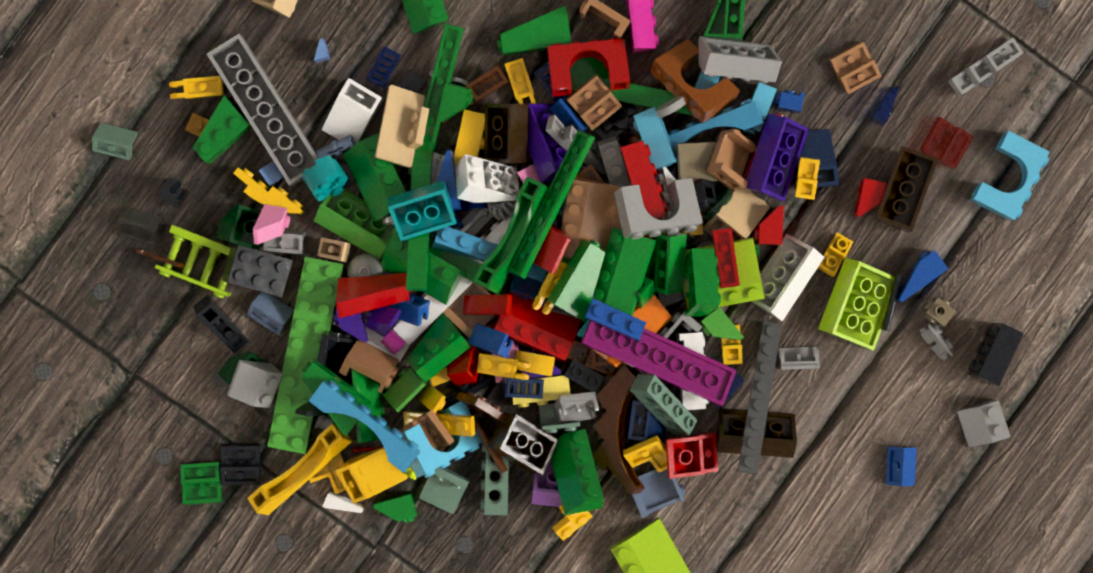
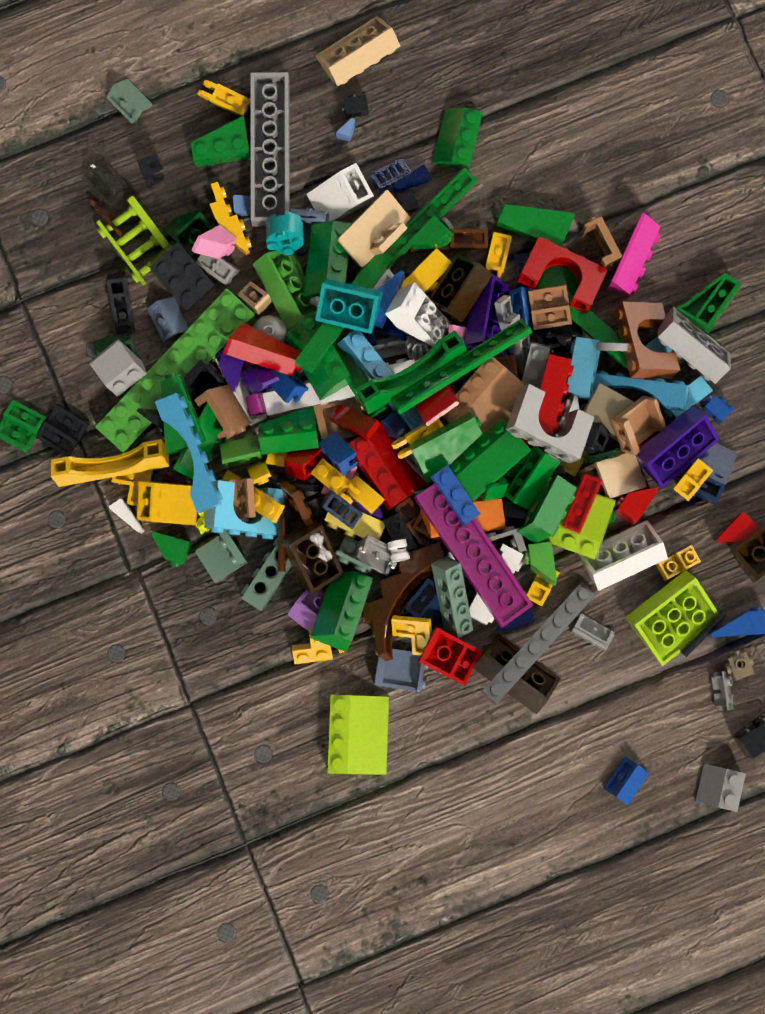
camera: 35 degrees right, 5 degrees down
pearl gold plate [185,113,209,137] -> none
none -> black brick [340,91,369,119]
none -> white wheel [387,539,410,563]
none -> clear blue slope [393,165,432,193]

